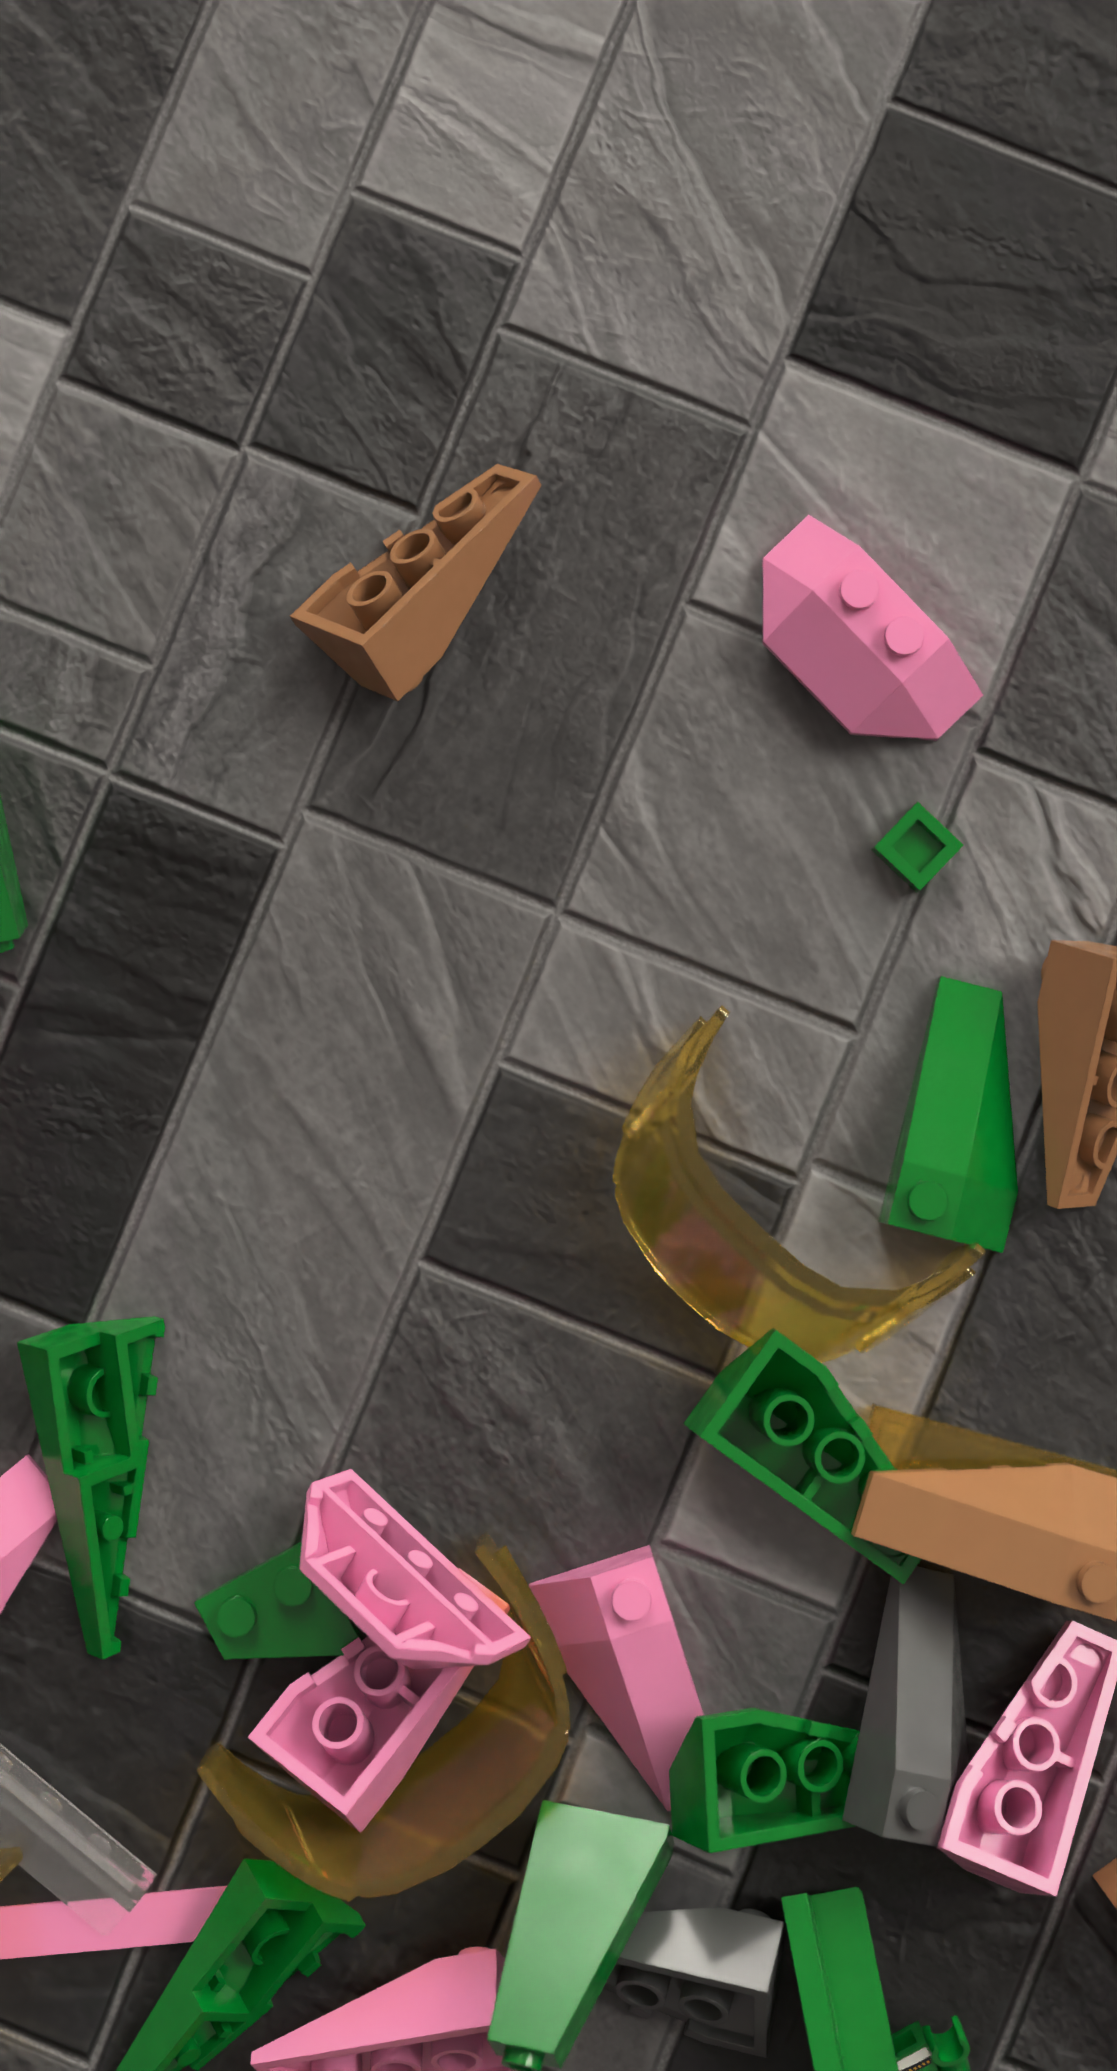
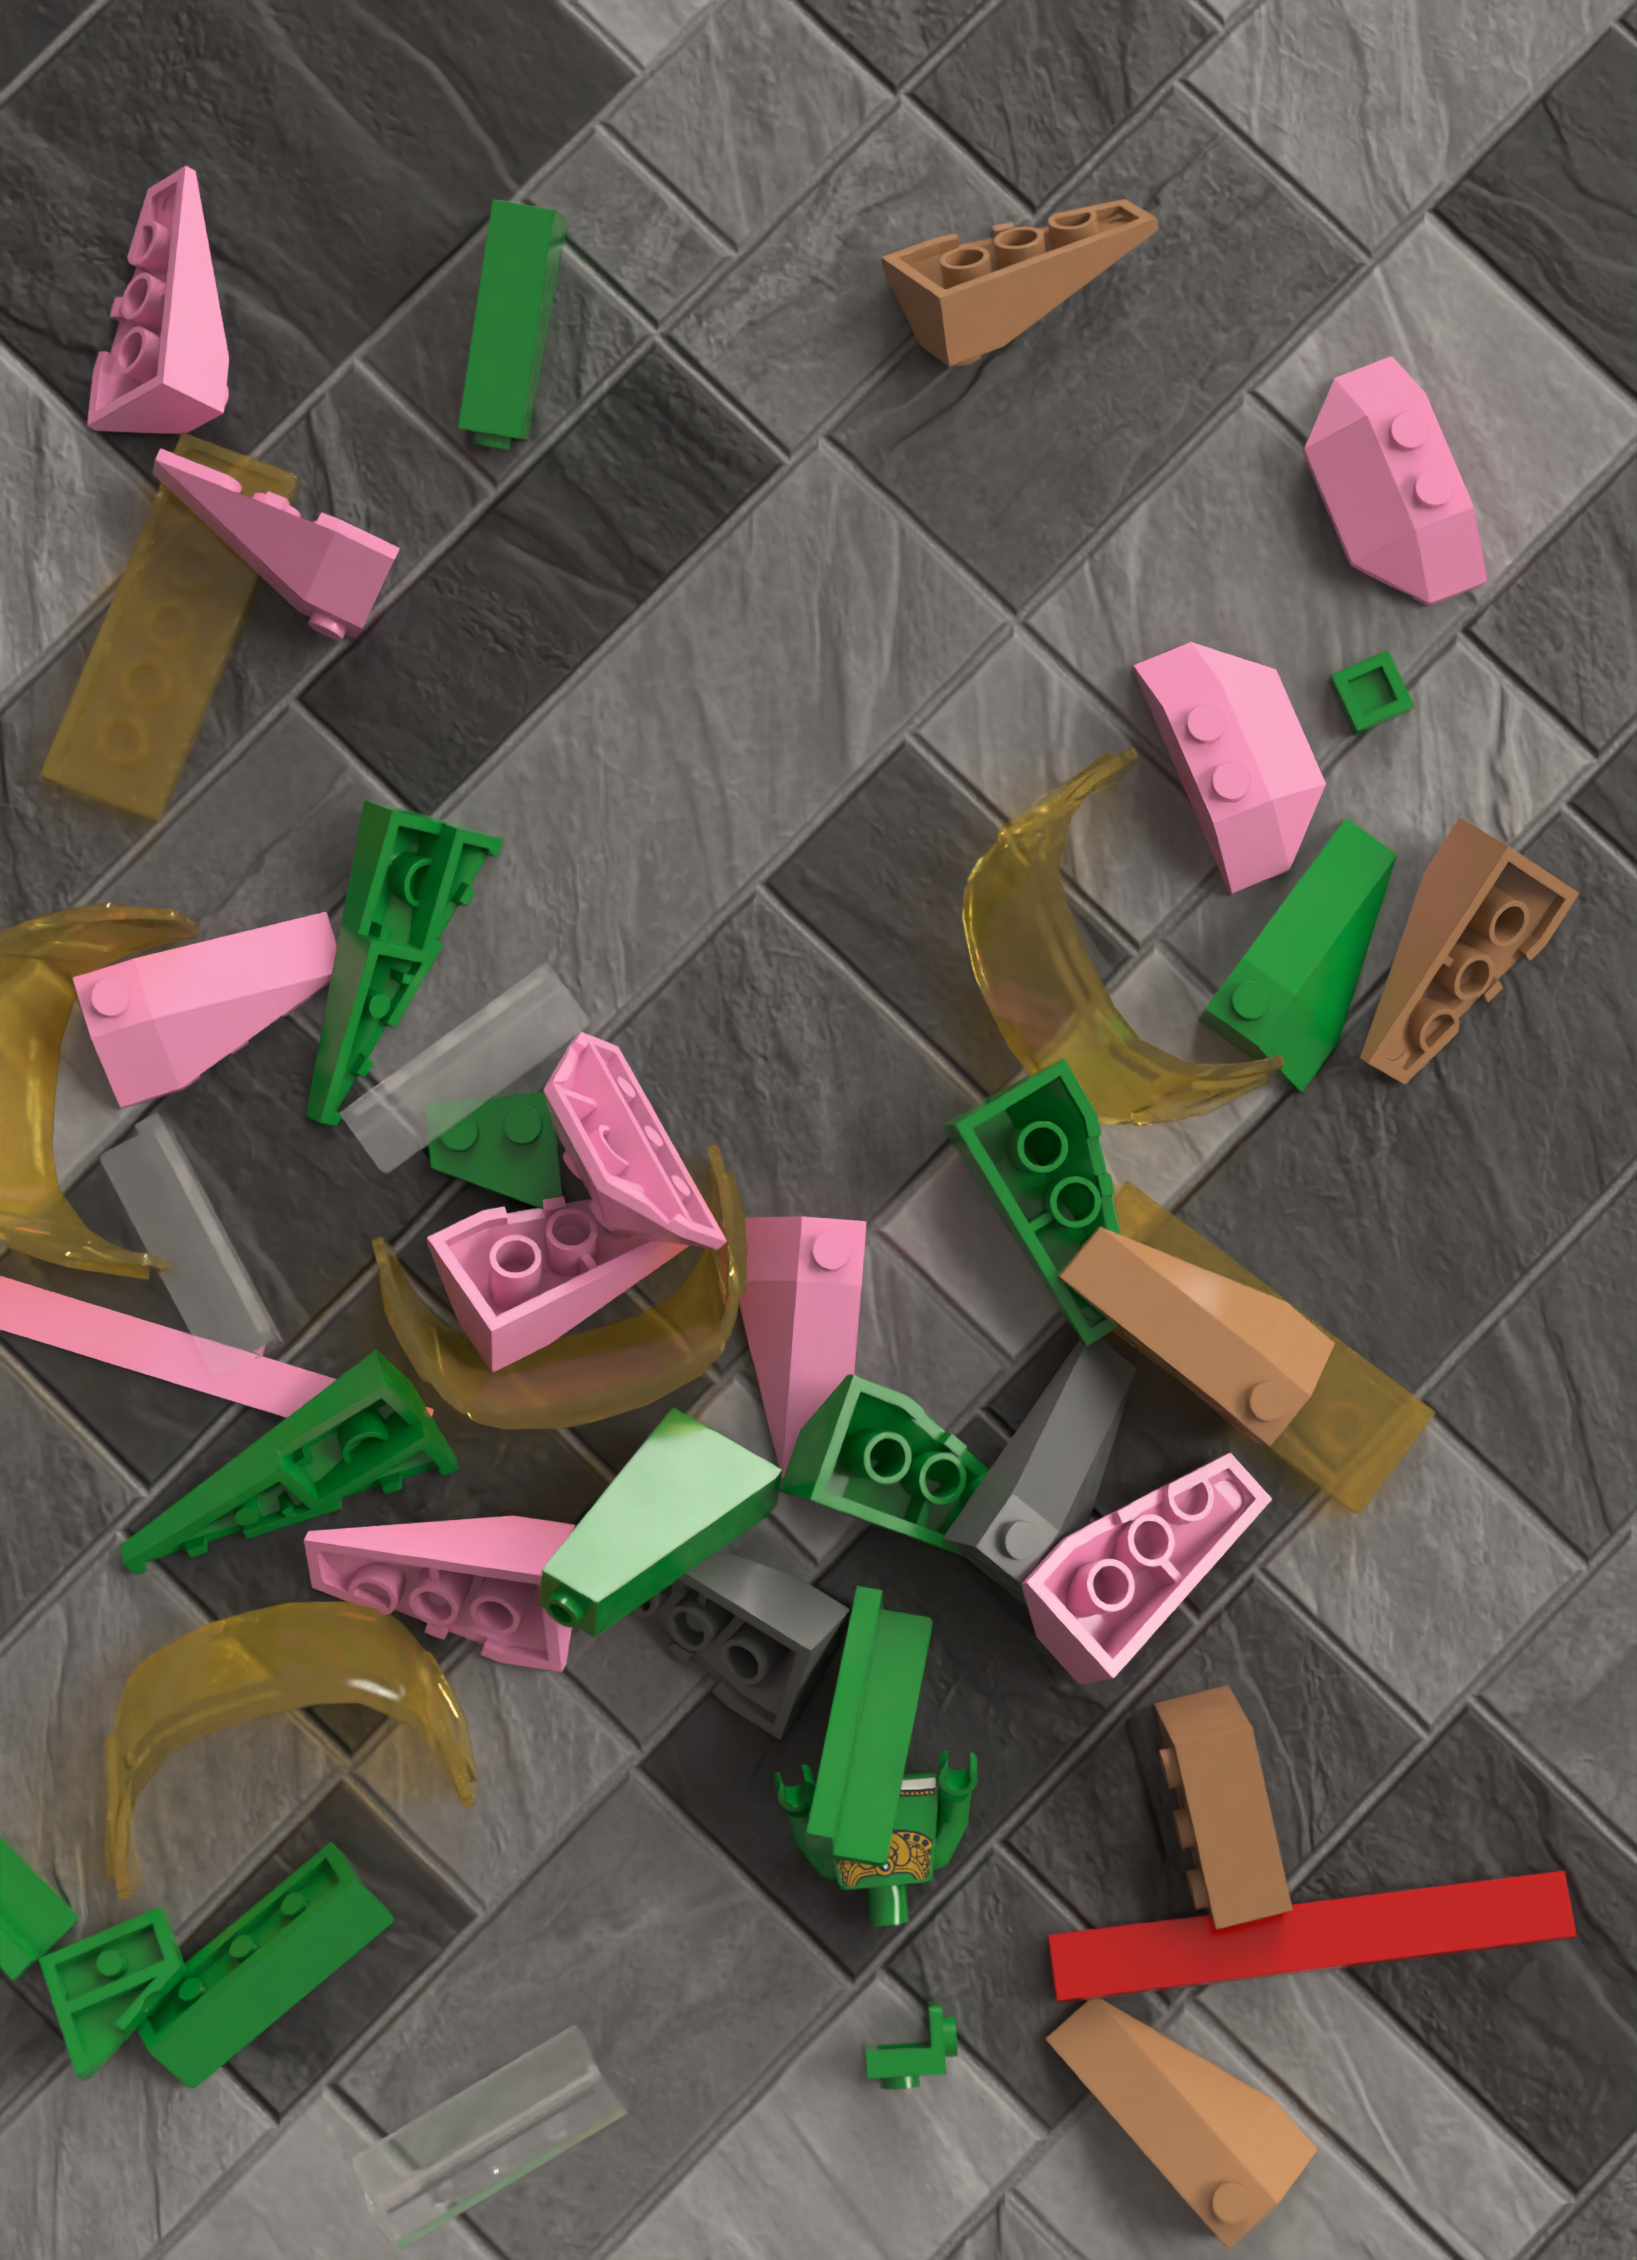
camera: 20 degrees right, 5 degrees down
none -> clear panel [339,962,590,1174]
none -> bright pink wedge [1132,642,1326,896]

